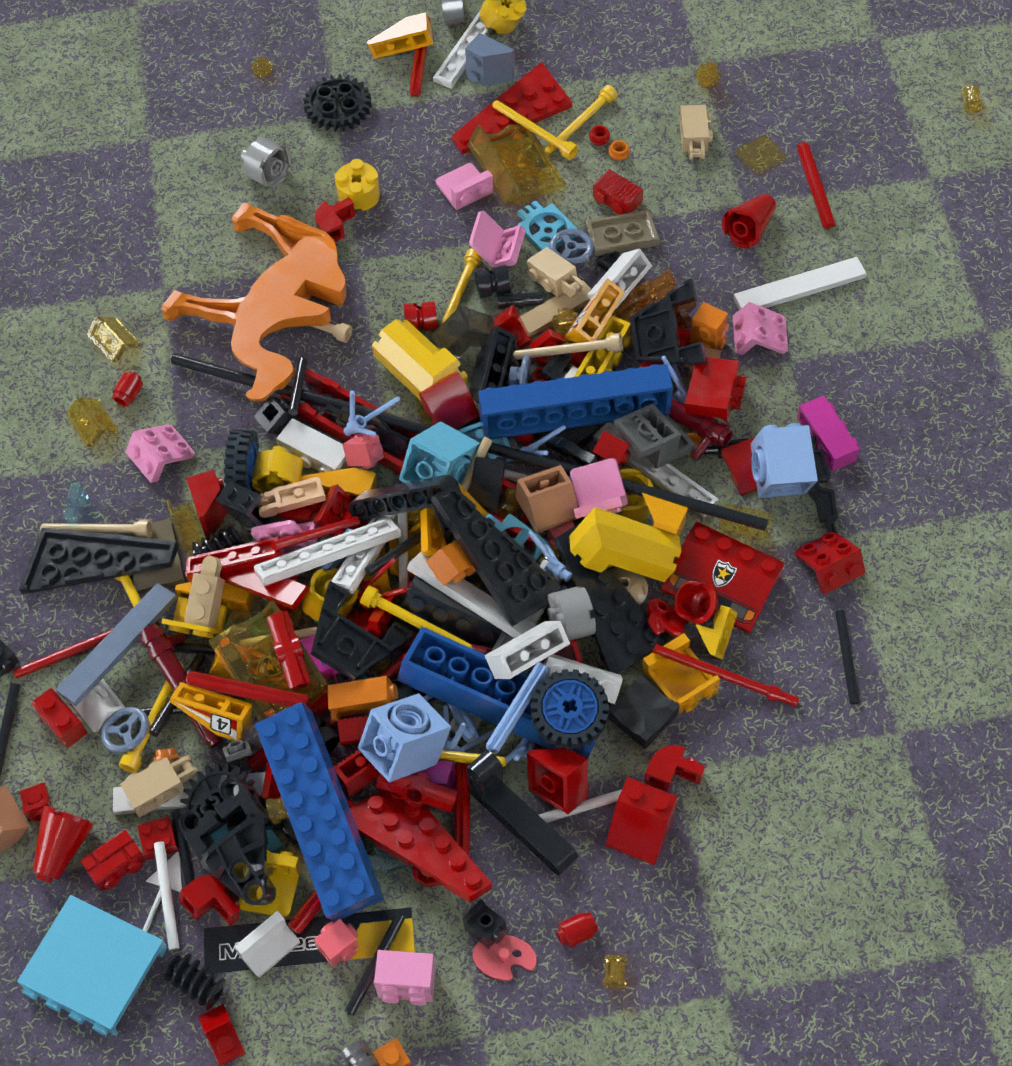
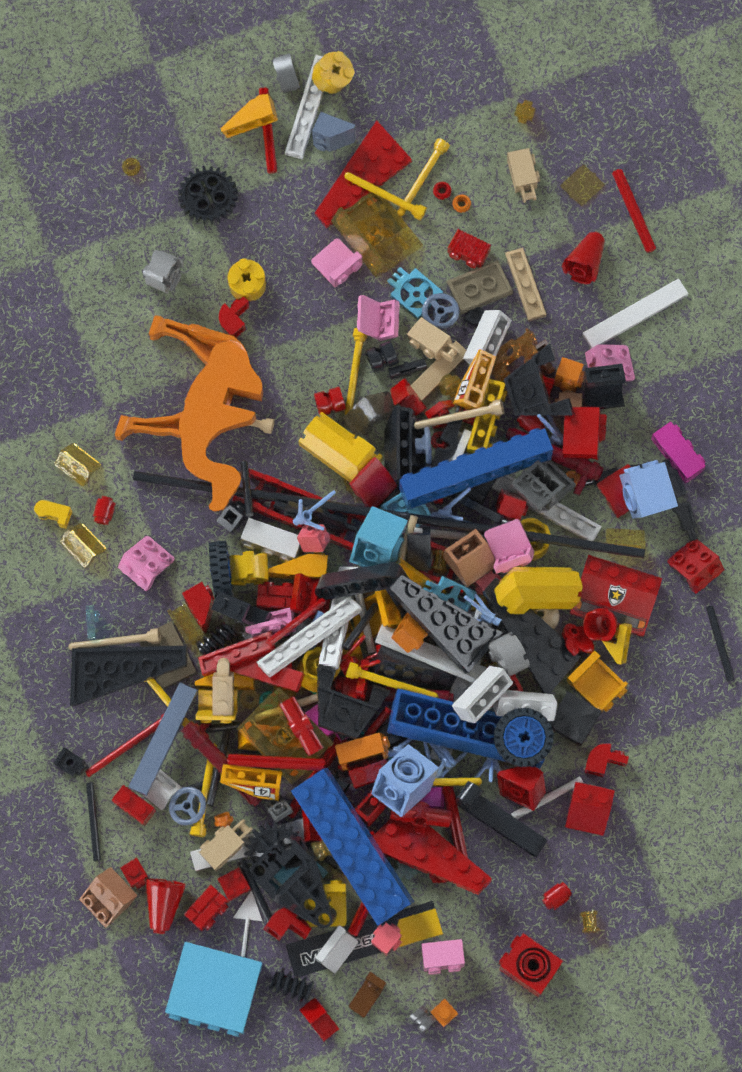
camera: 10 degrees left, 15 degrees up
white bar [154,842,180,951] -> none
light nougat hinge [258,476,326,518] -> none
black bar [344,913,406,1016] -> none
black brick [463,899,507,949] -> none
coral piece [472,935,536,981] -> none
light blue axle [486,662,549,754] -> none
light orange slope [642,493,688,537] -> none
red bar [652,644,799,707] -> none
none -> yellow leg [34,500,72,529]
none -> reddish brown bracket [349,972,387,1018]
none -> red brick [498,933,563,998]
none -> tan tile [505,248,546,322]
none -> black panel [584,364,626,410]

